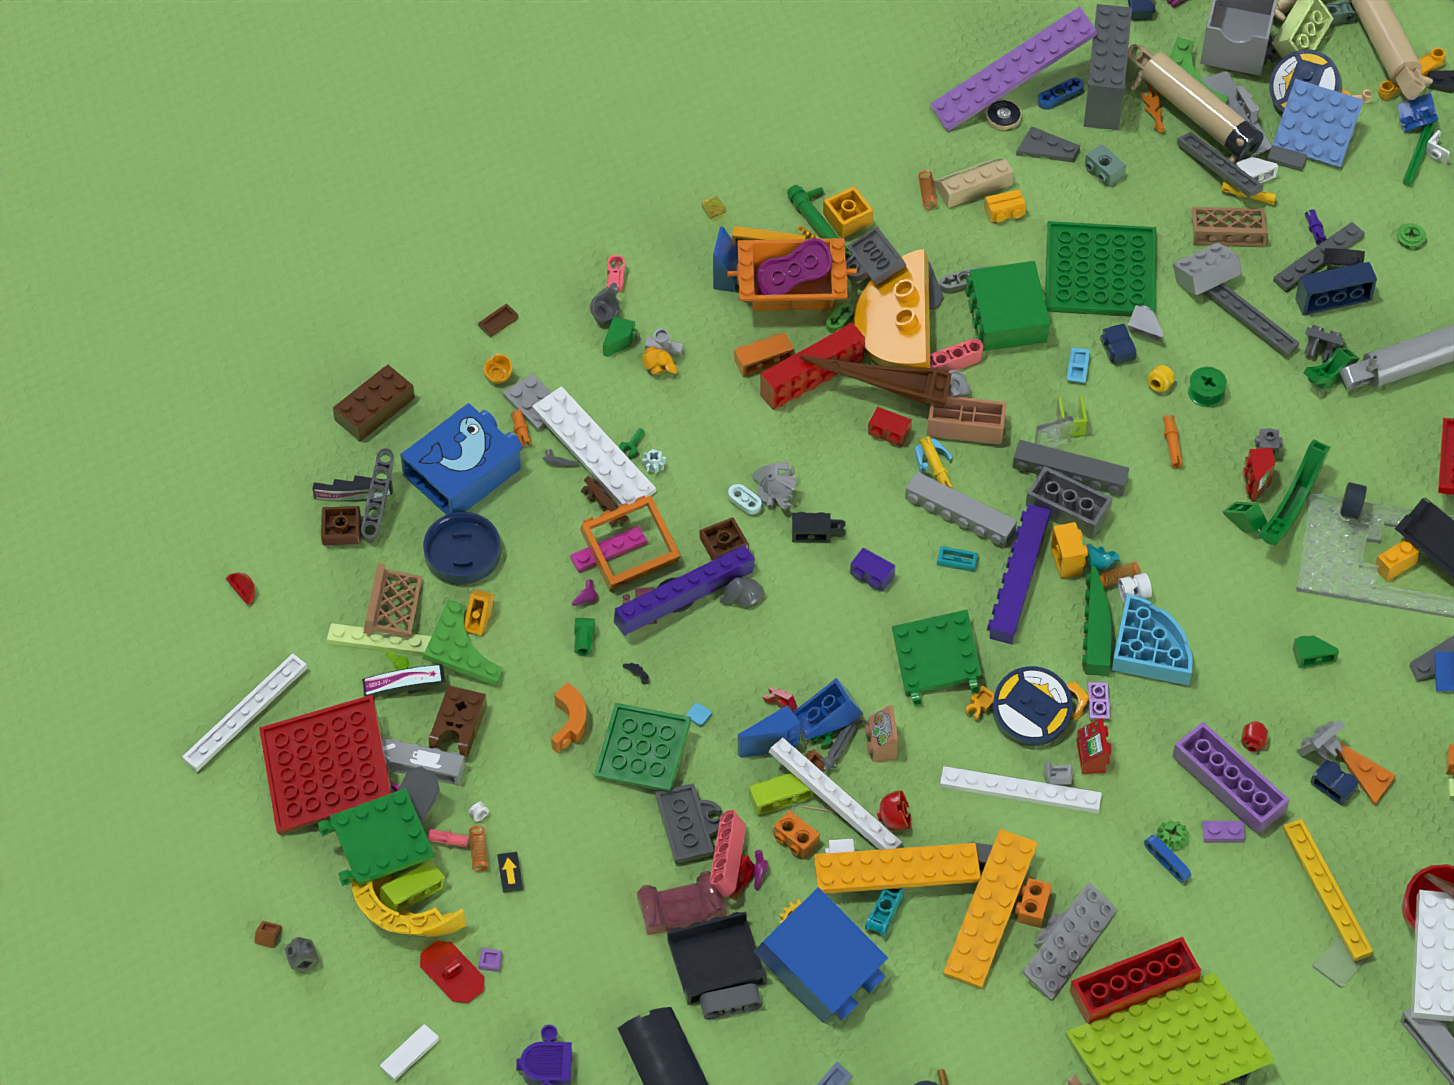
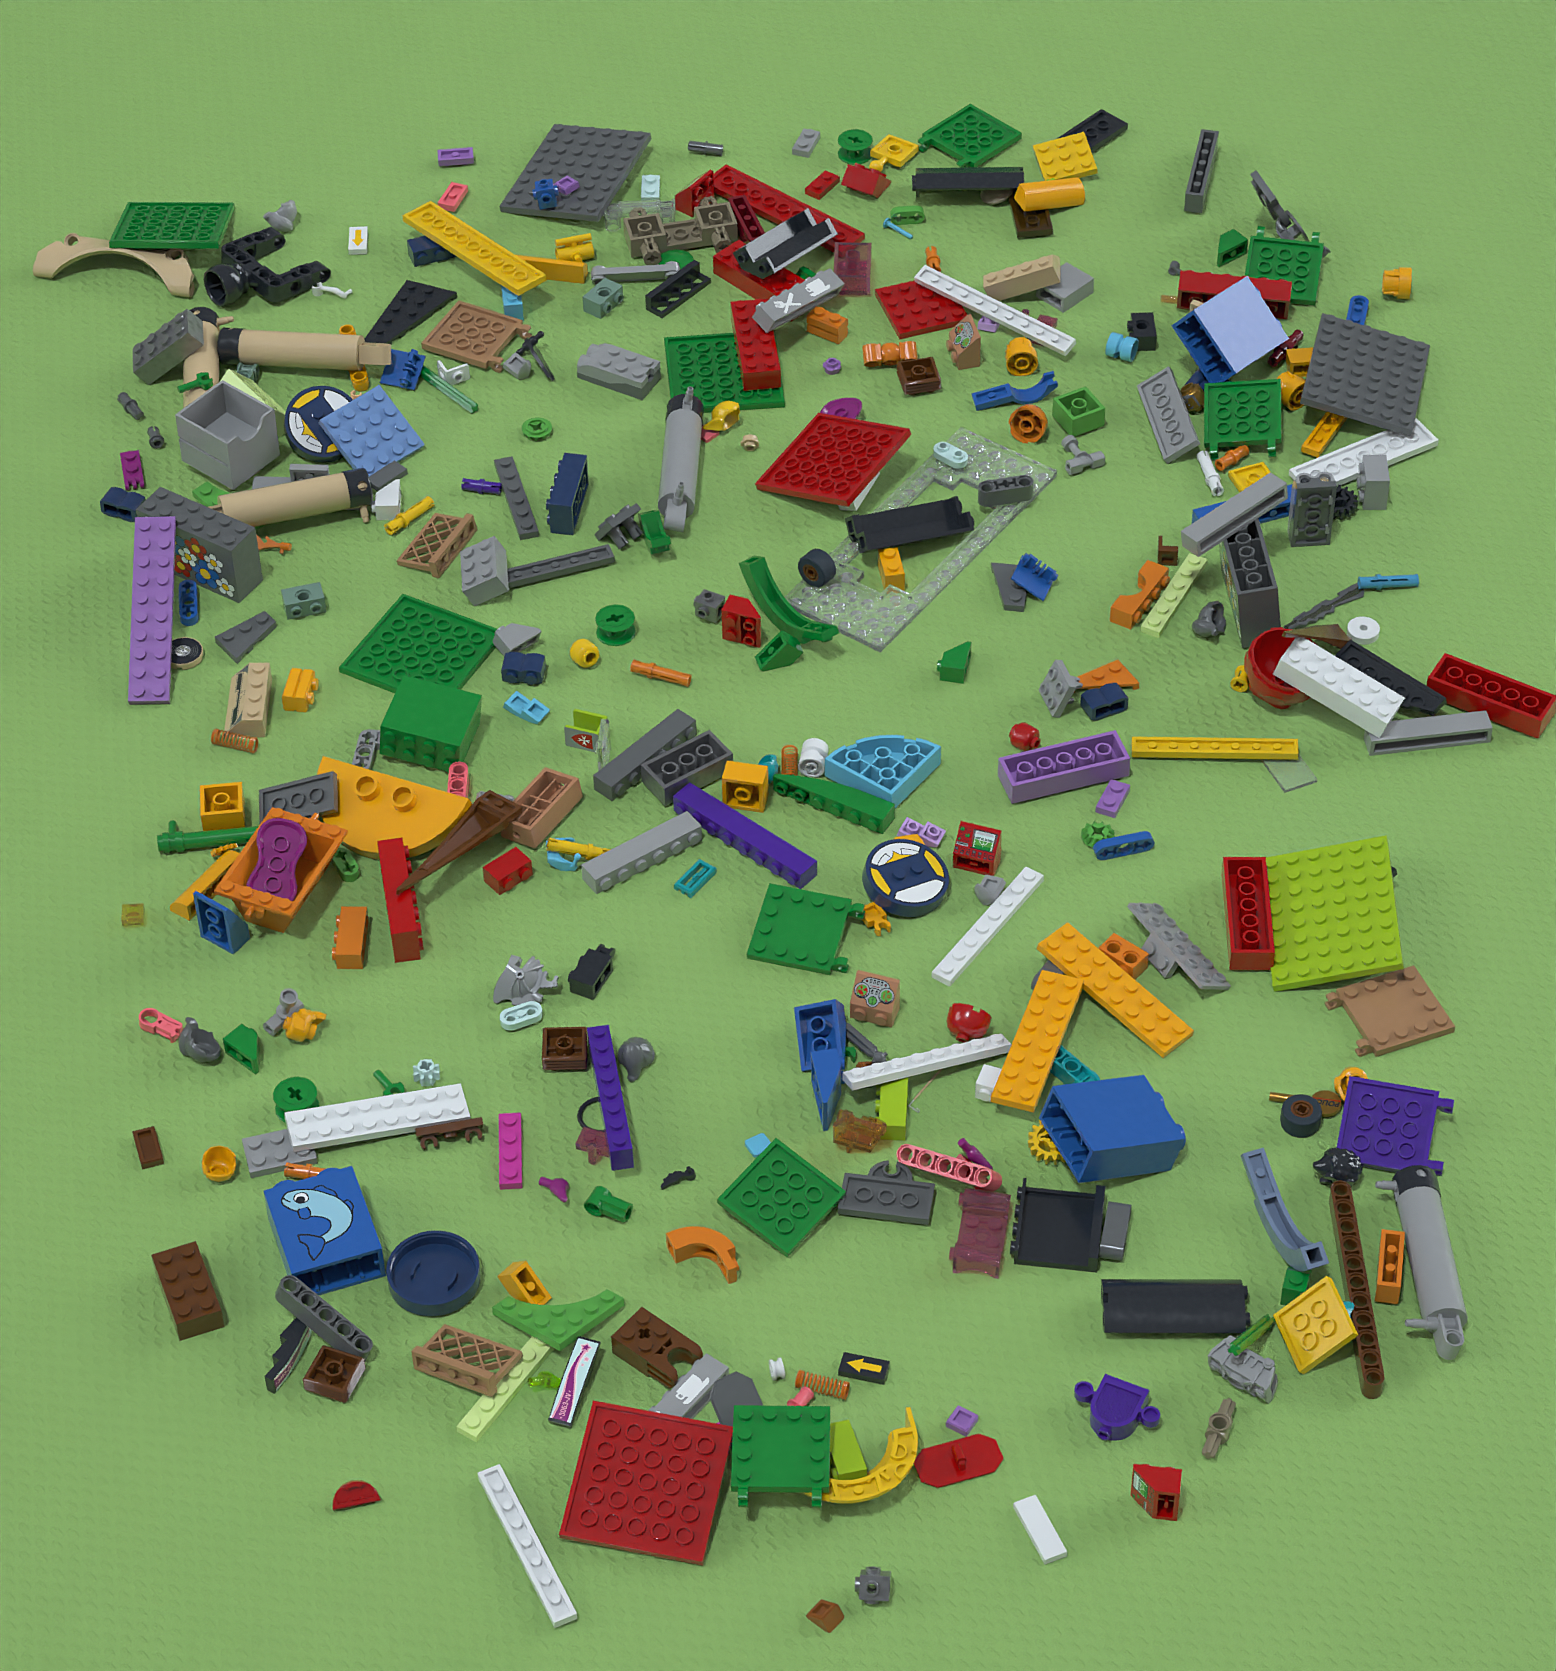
camera: 65 degrees left, 10 degrees down
dark grey bar [542,449,578,466] -> none
orange window [580,495,681,591] -> none
red plate [762,687,798,712] -> none
orange brick [773,810,820,859] -> none
dark purple brick [850,548,896,592] -> none
dark grey plate [1177,132,1263,198] -> none
black tyre [1323,248,1365,266] -> none
none -> green piece [273,1076,319,1123]
none -> clear orange piece [833,1109,887,1153]

